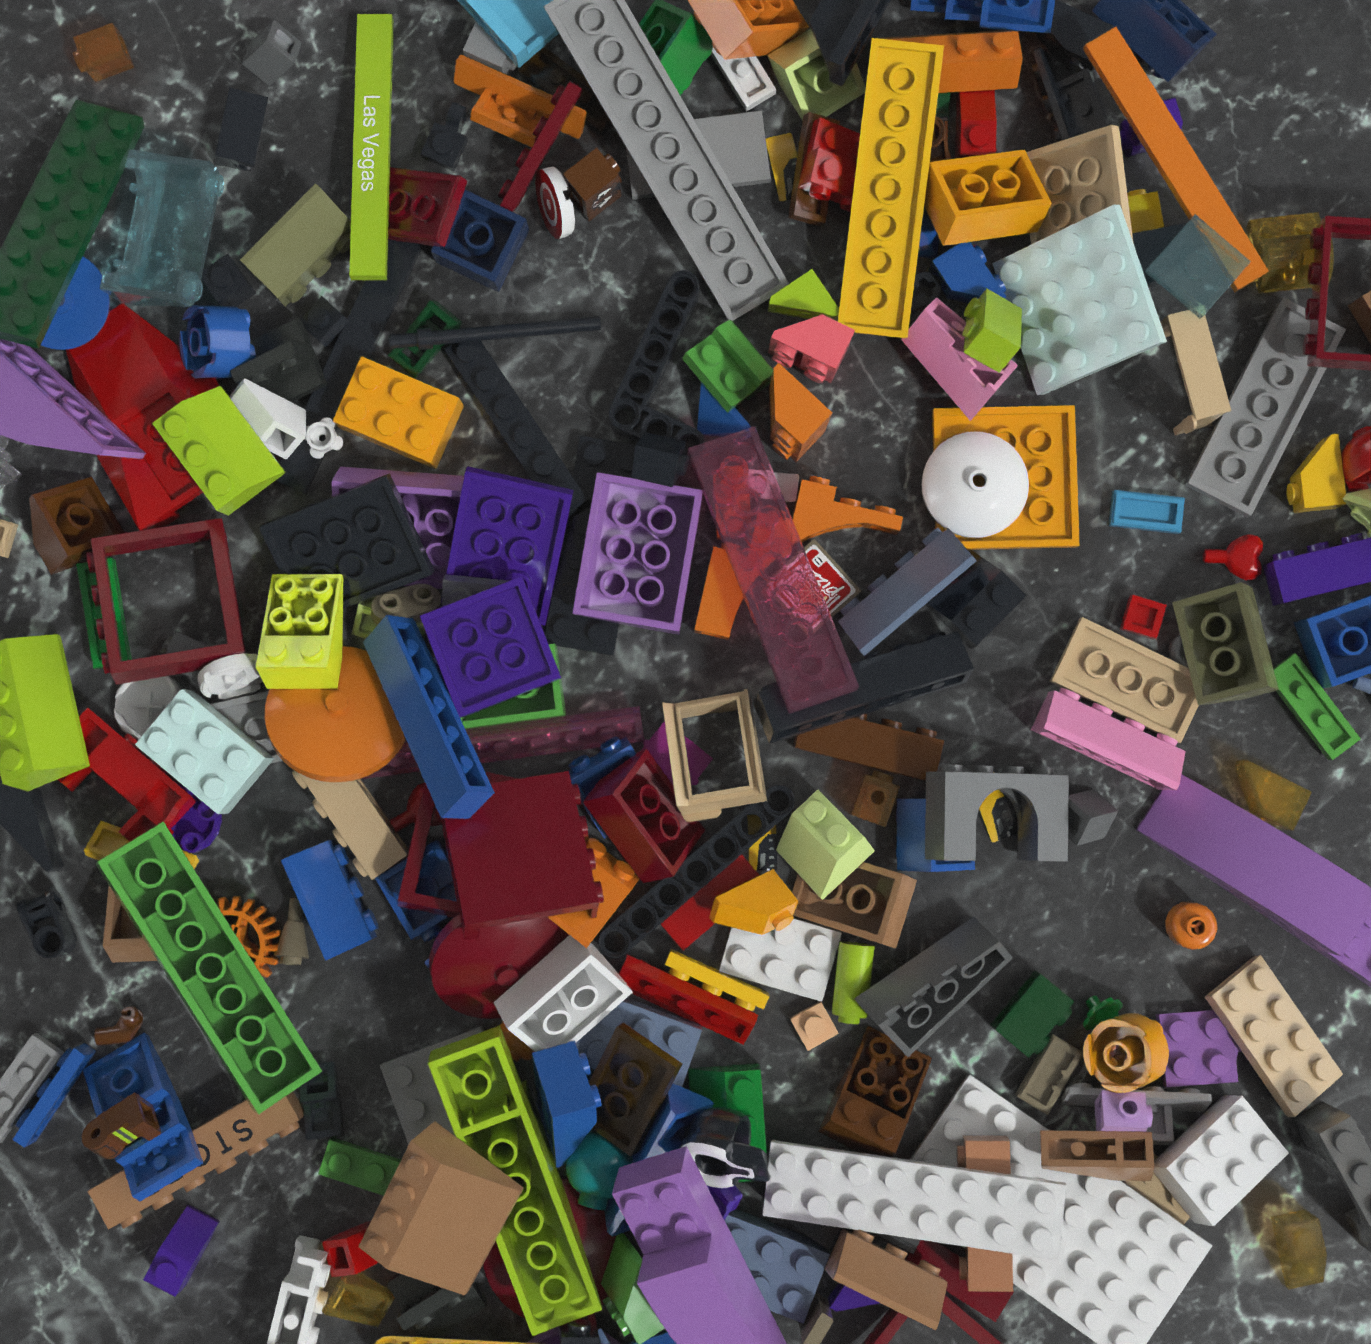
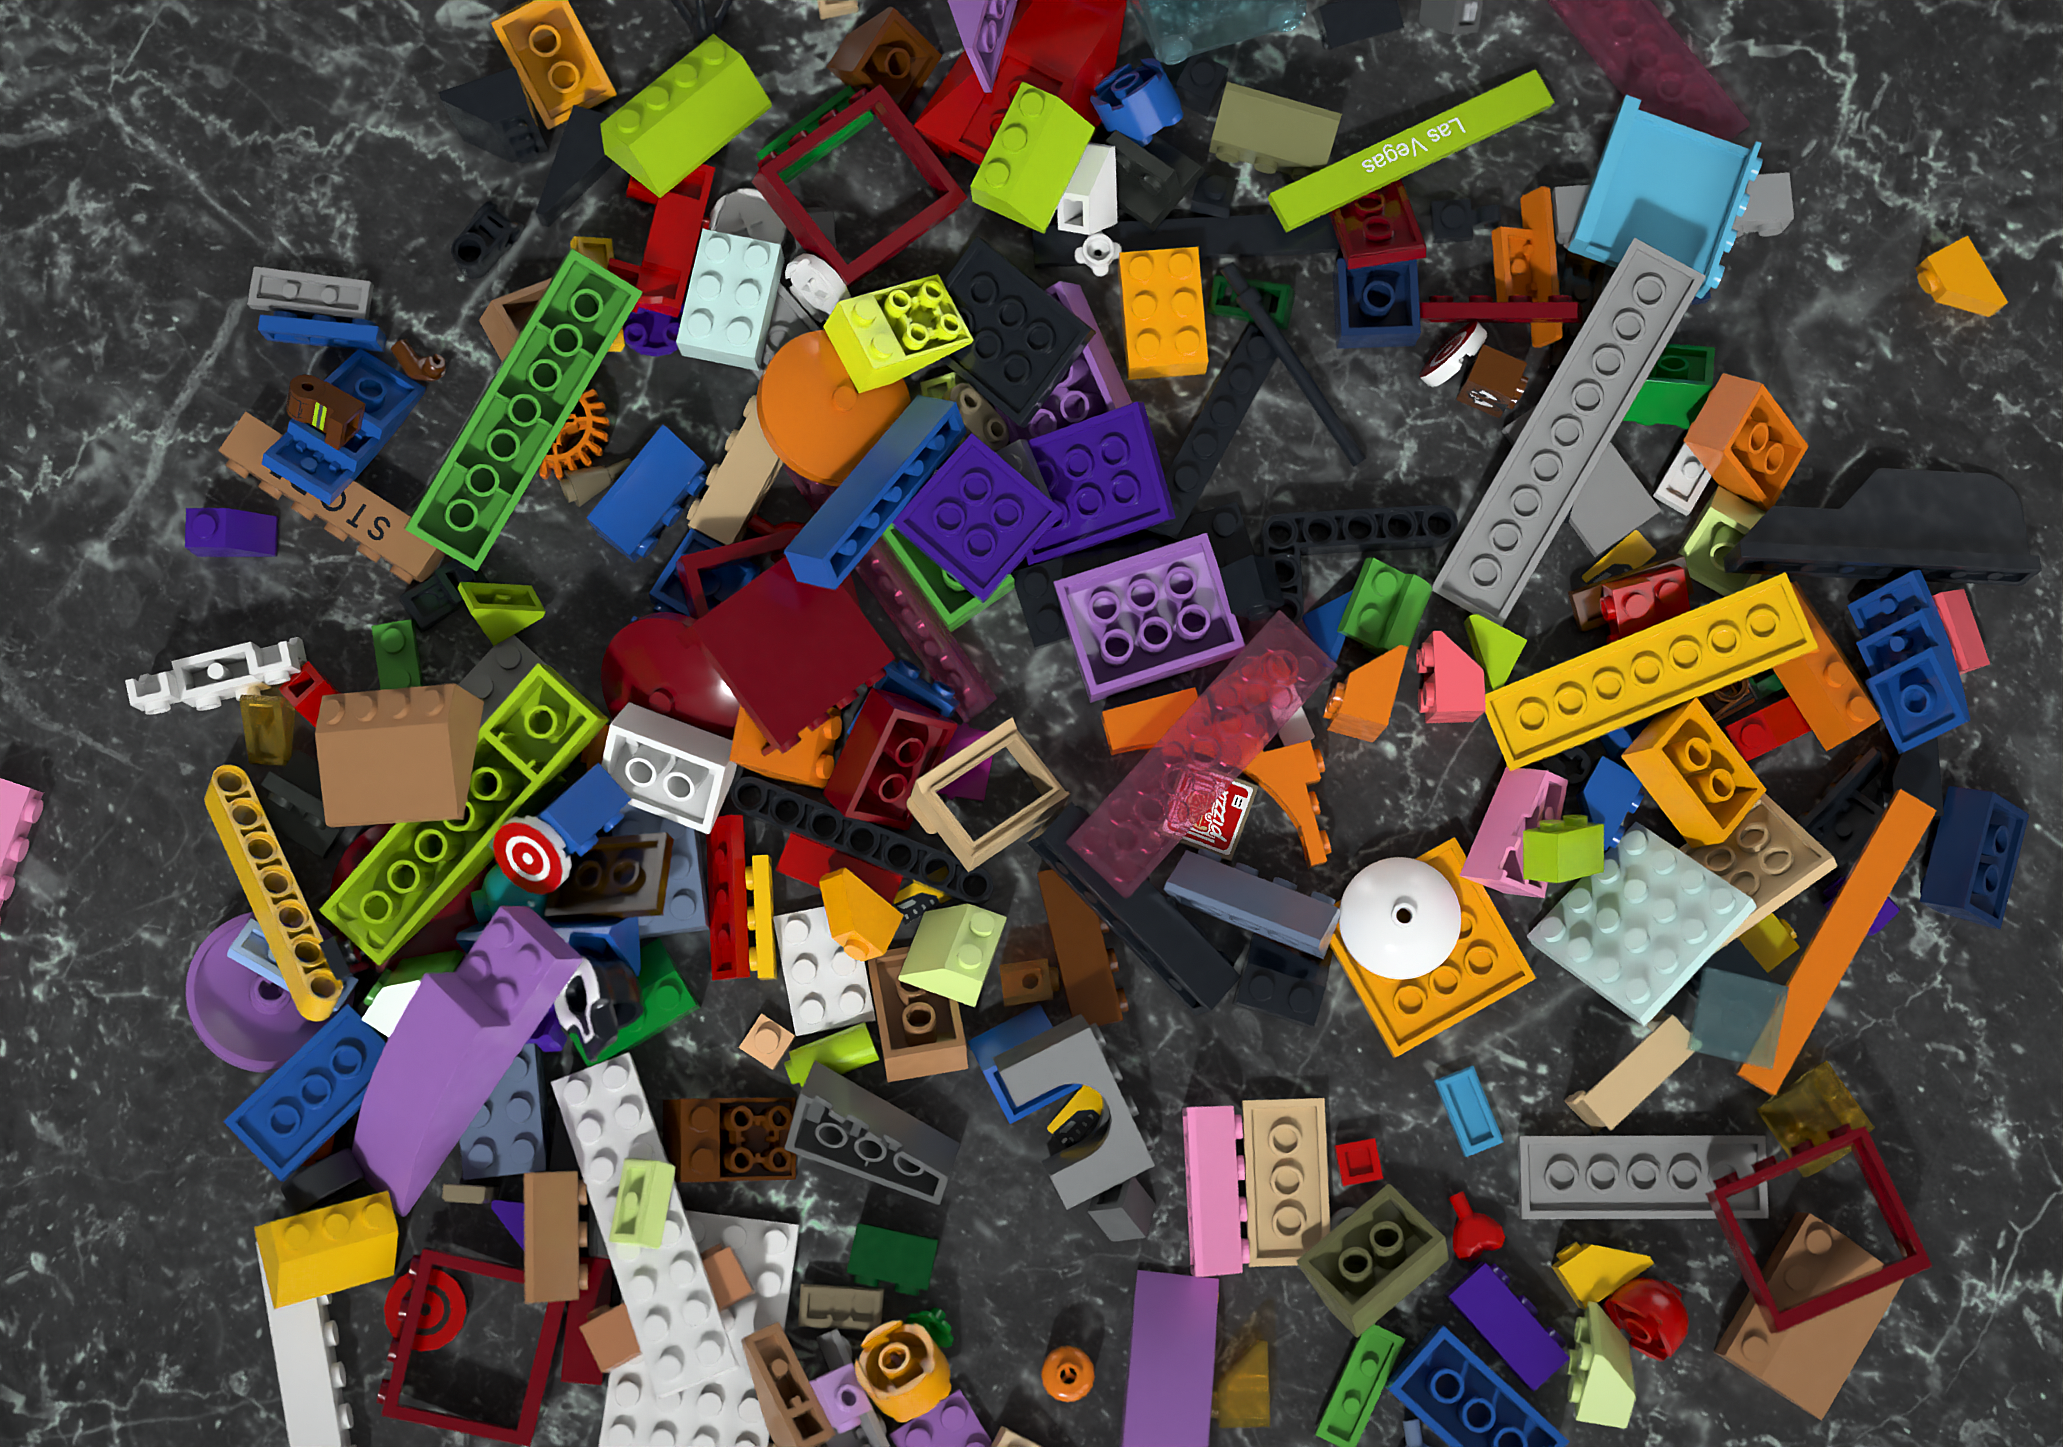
camera: 60 degrees right, 5 degrees down
none -> lime slope [458,582,546,646]
none -> red tile [493,816,571,895]
none -> yellowish green slope [609,1158,675,1249]

